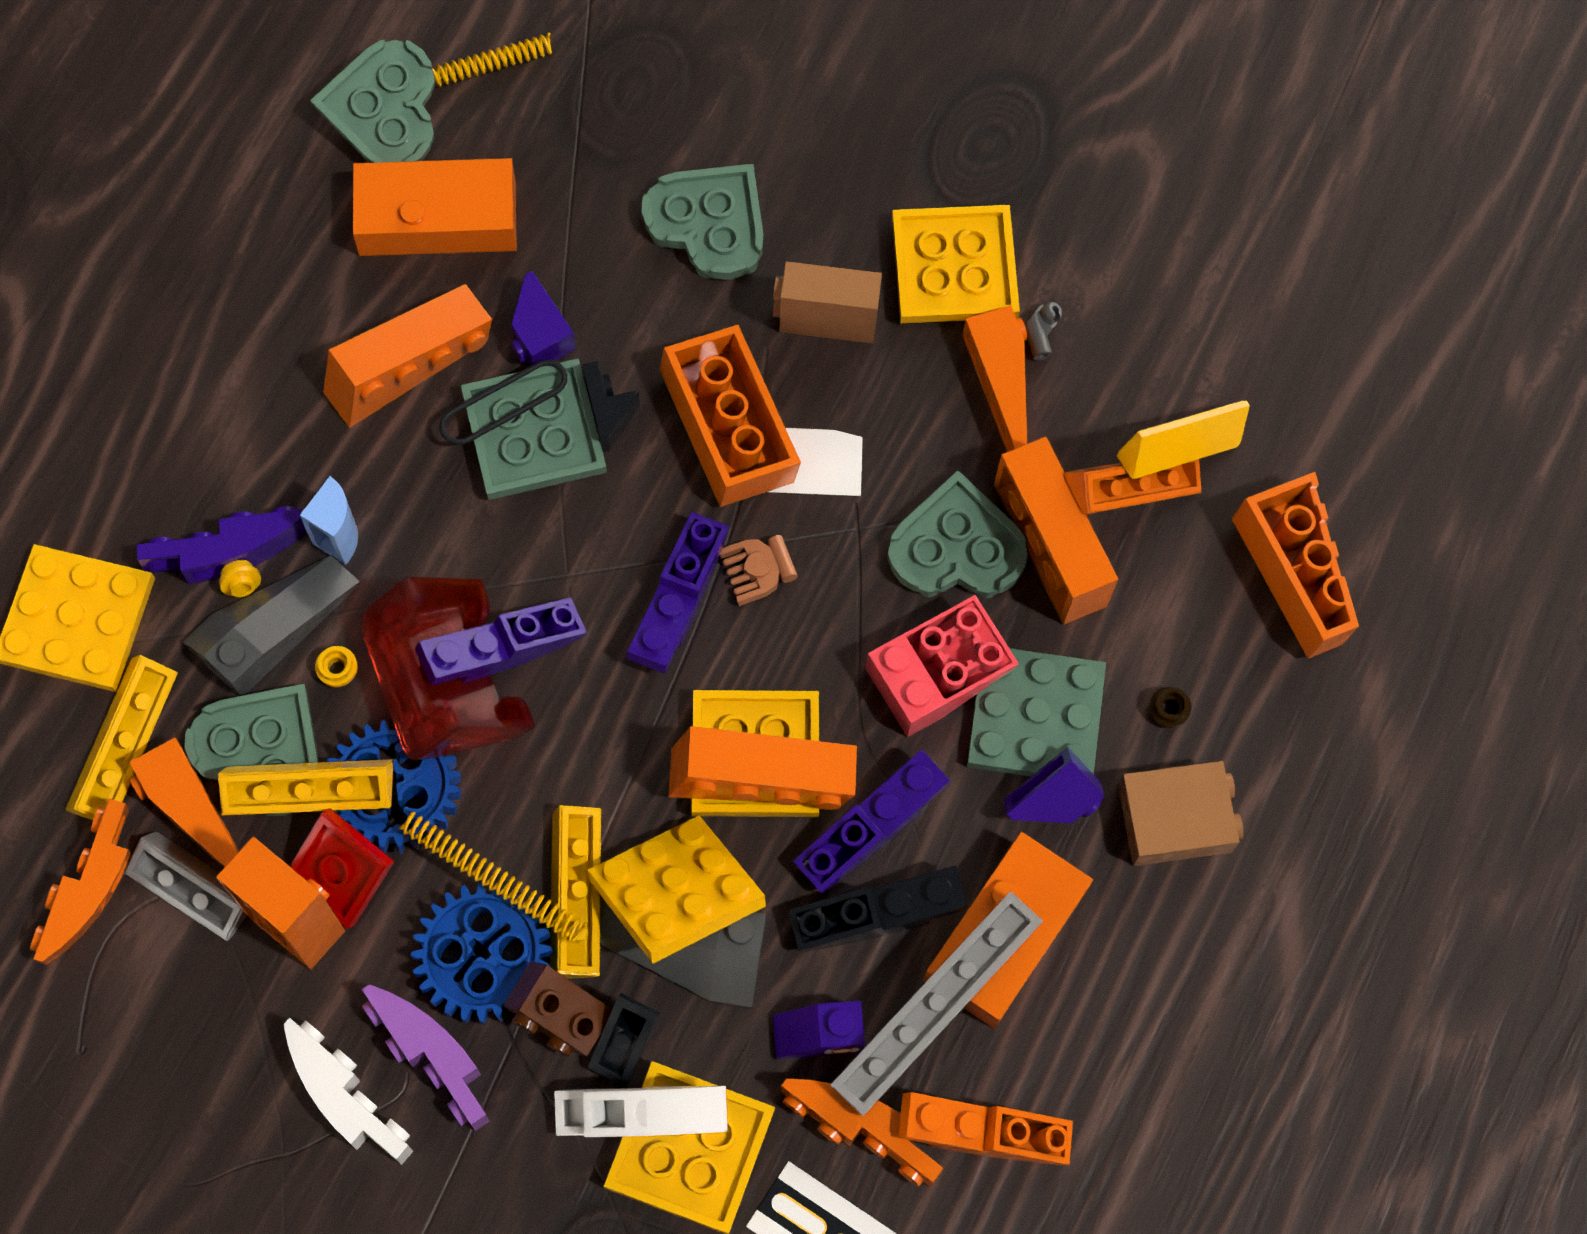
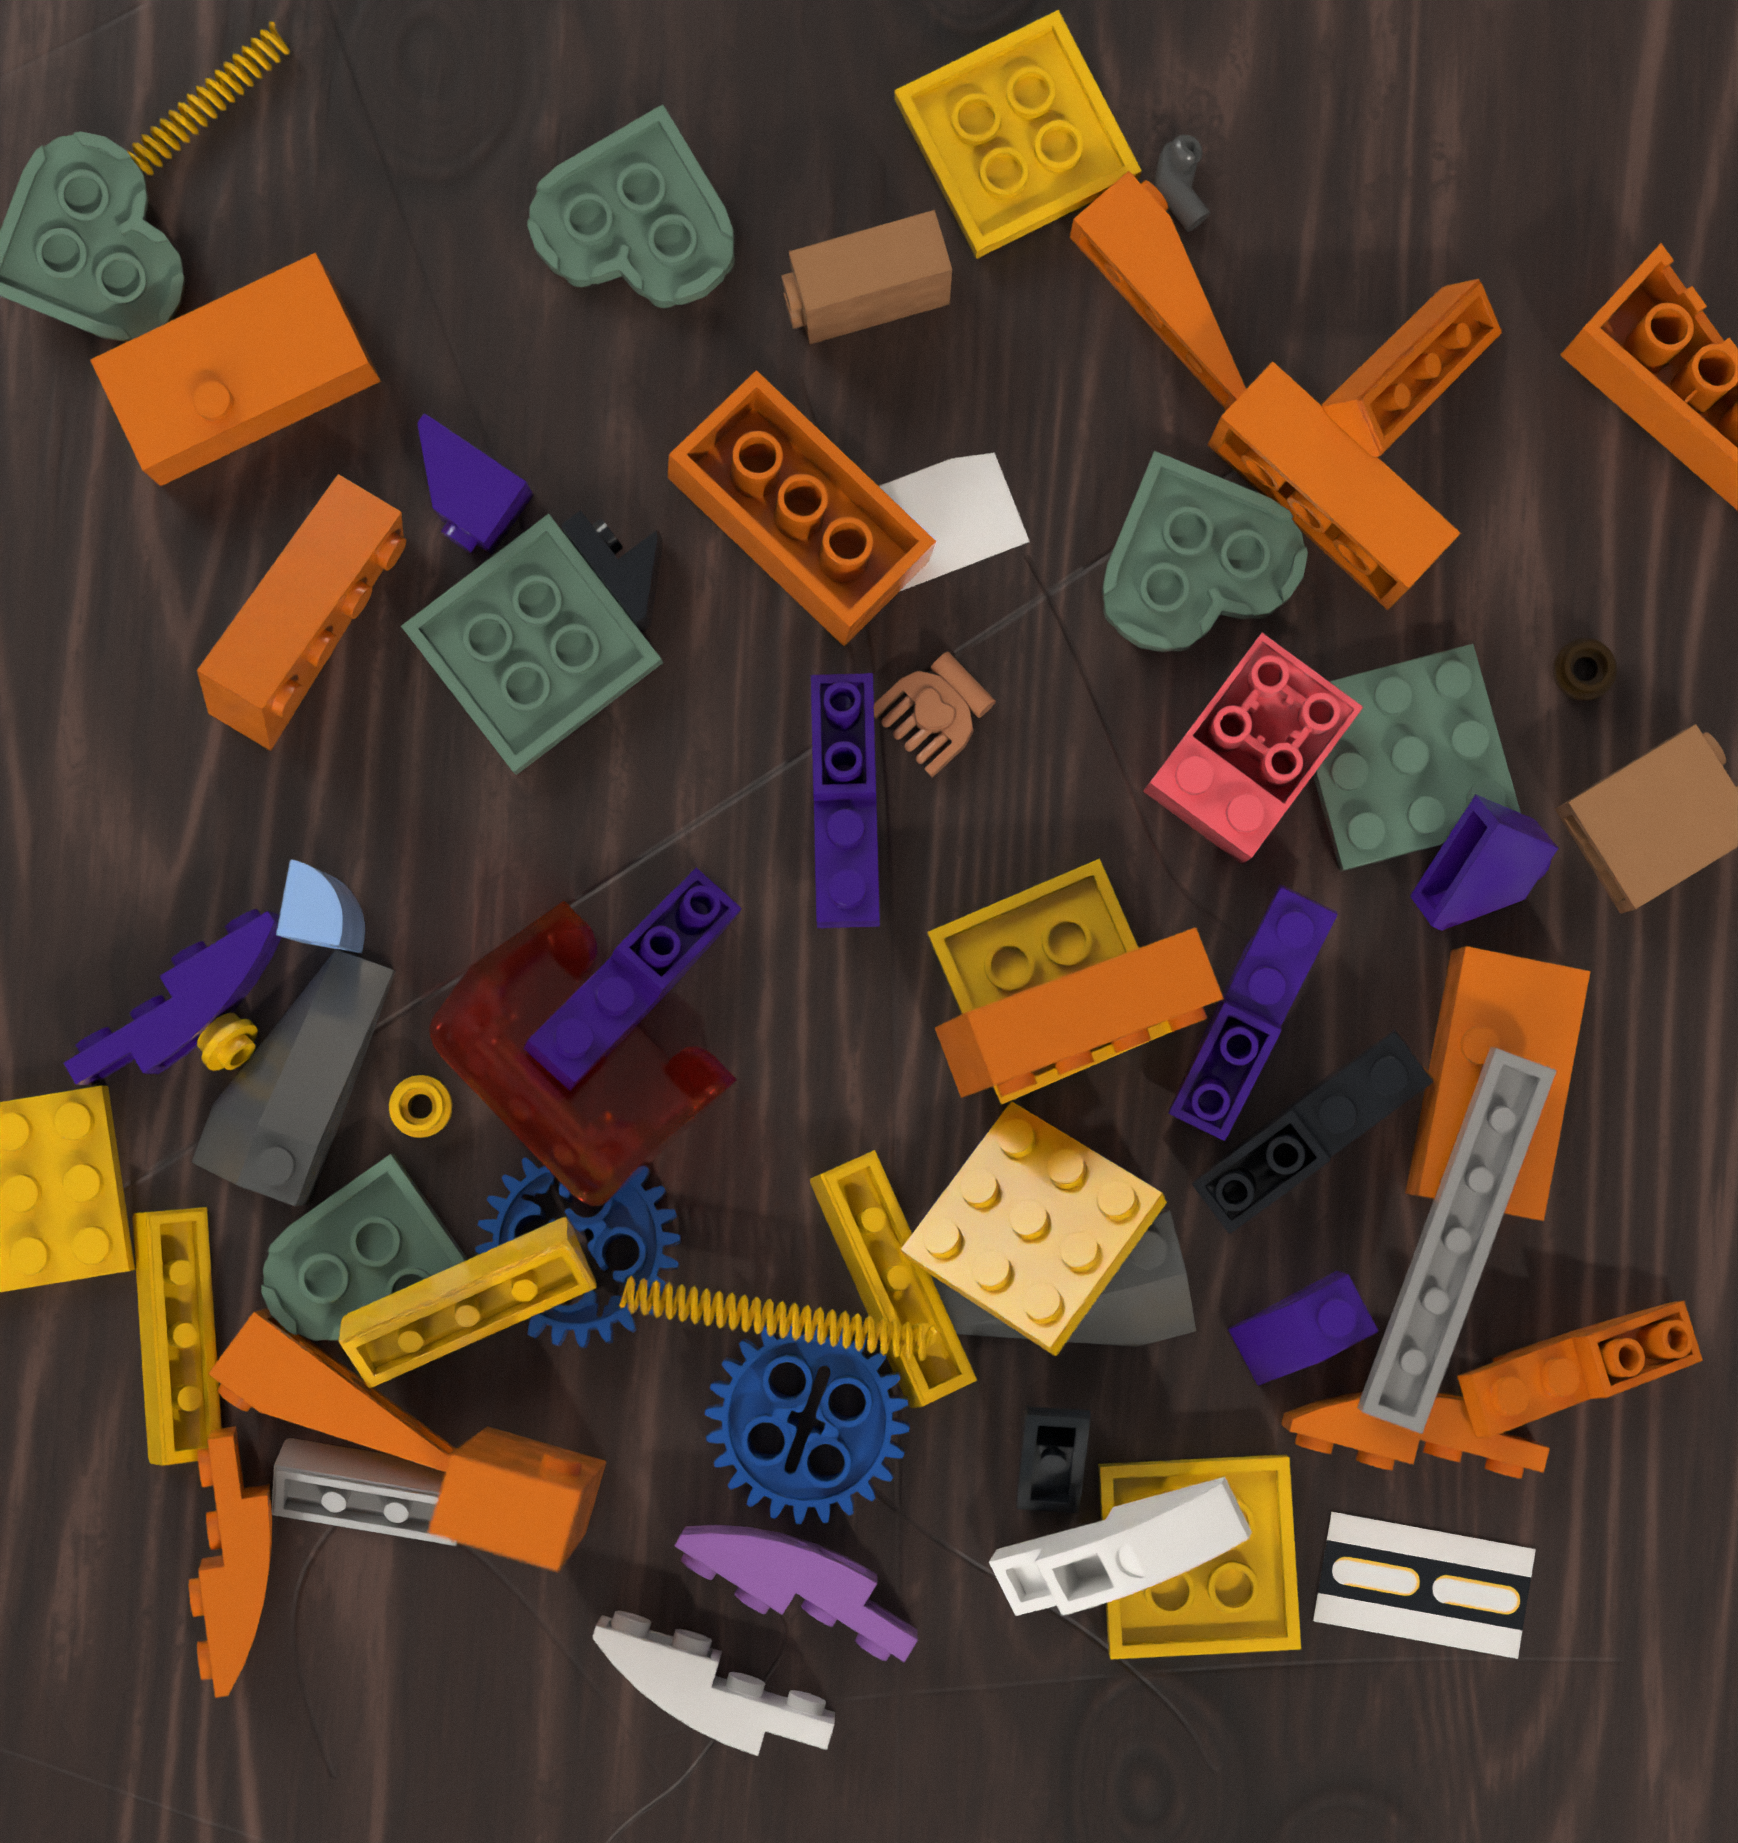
camera: 15 degrees left, 15 degrees up
red plate [290,808,394,929] -> none
black piece [439,360,568,445] -> none
reddish brown brick [503,961,612,1057] -> none
yellow slope [1116,401,1250,479] -> none

